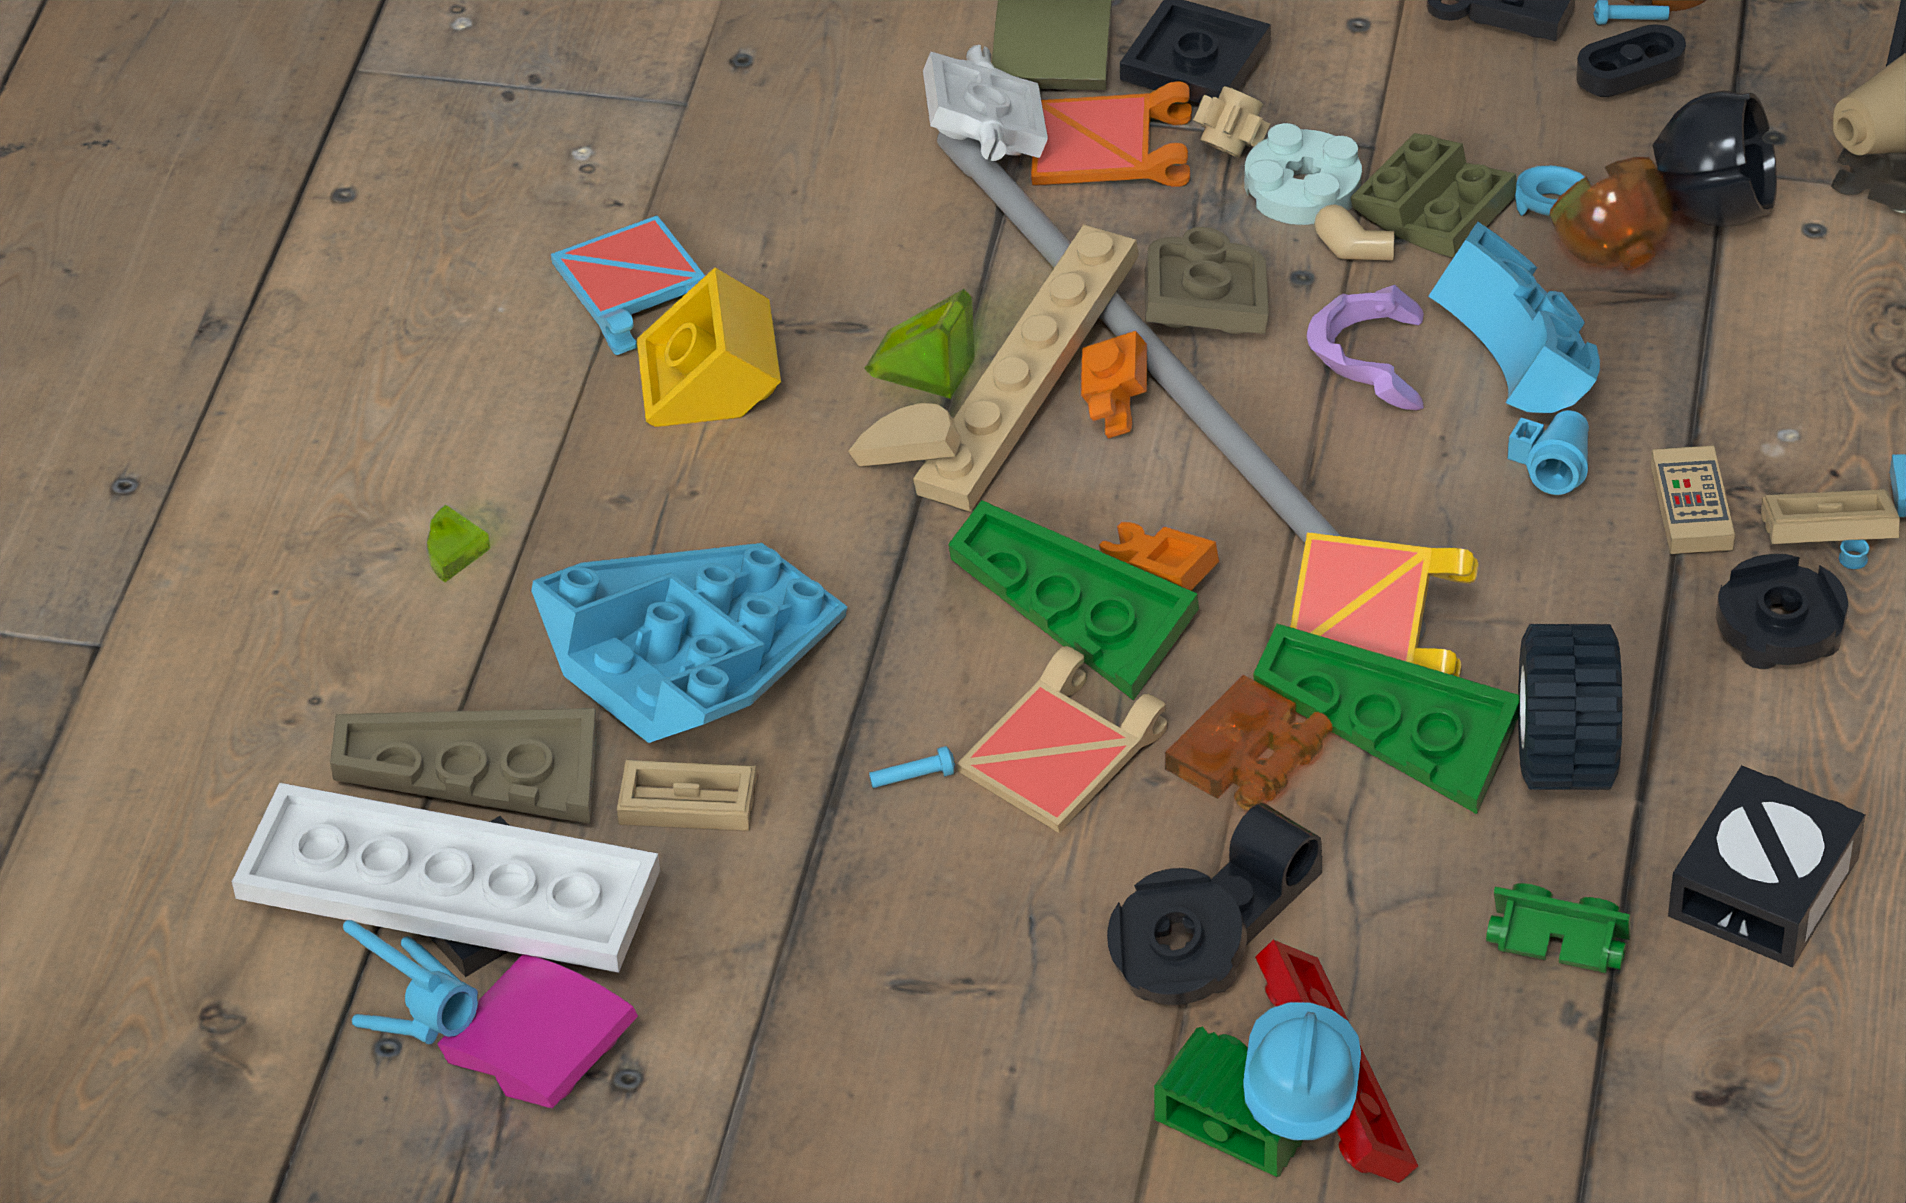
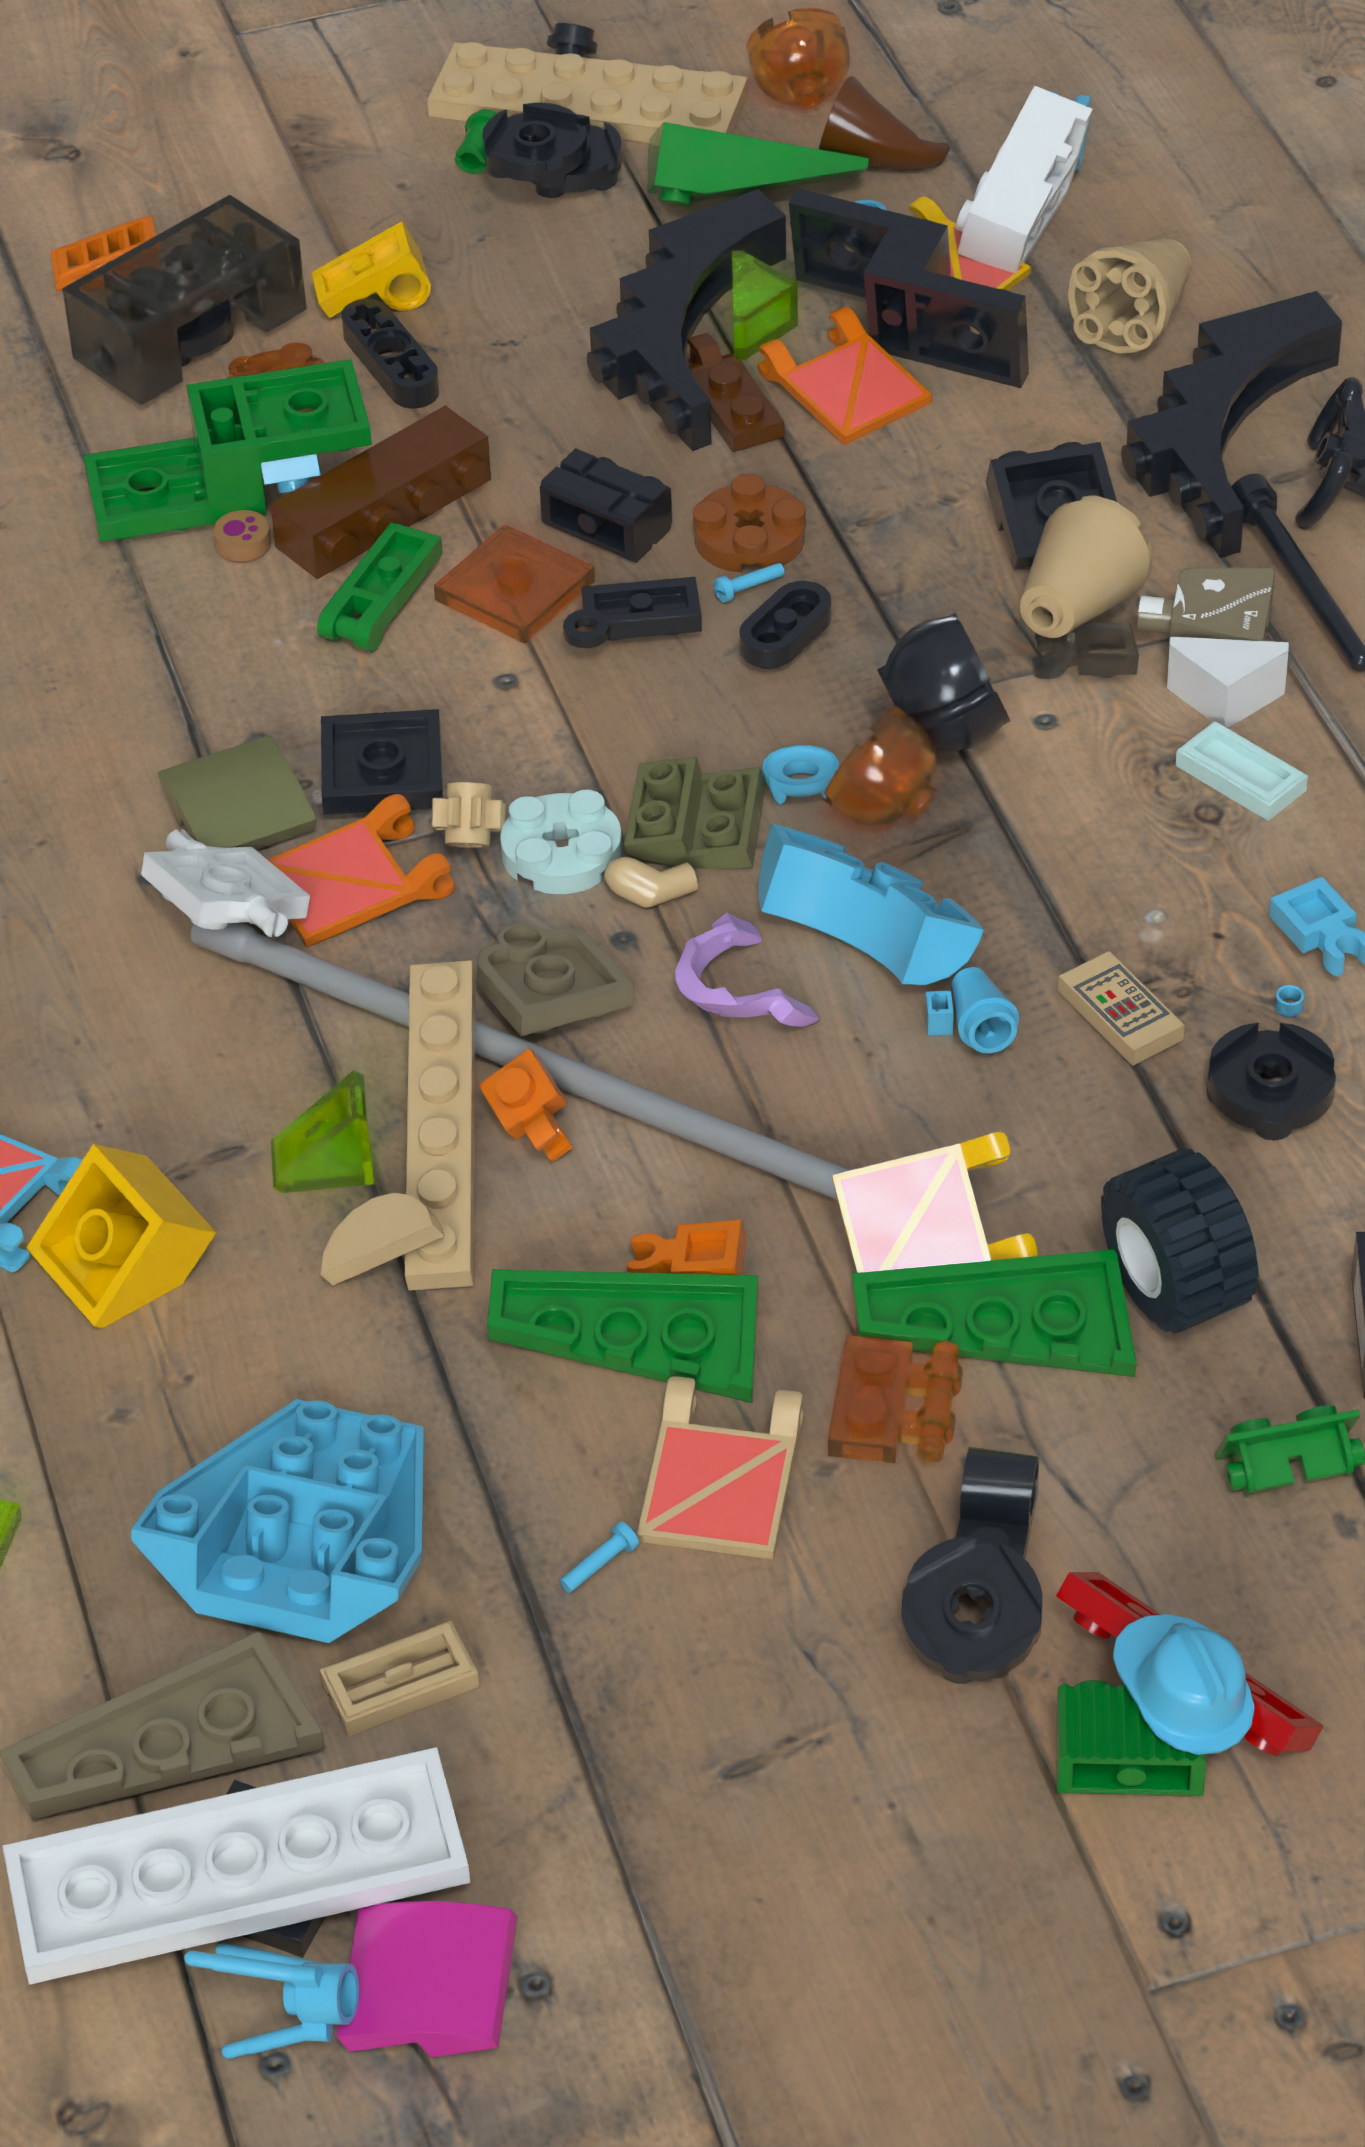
camera: 30 degrees left, 0 degrees up
tan tile [1761,489,1900,544] -> none

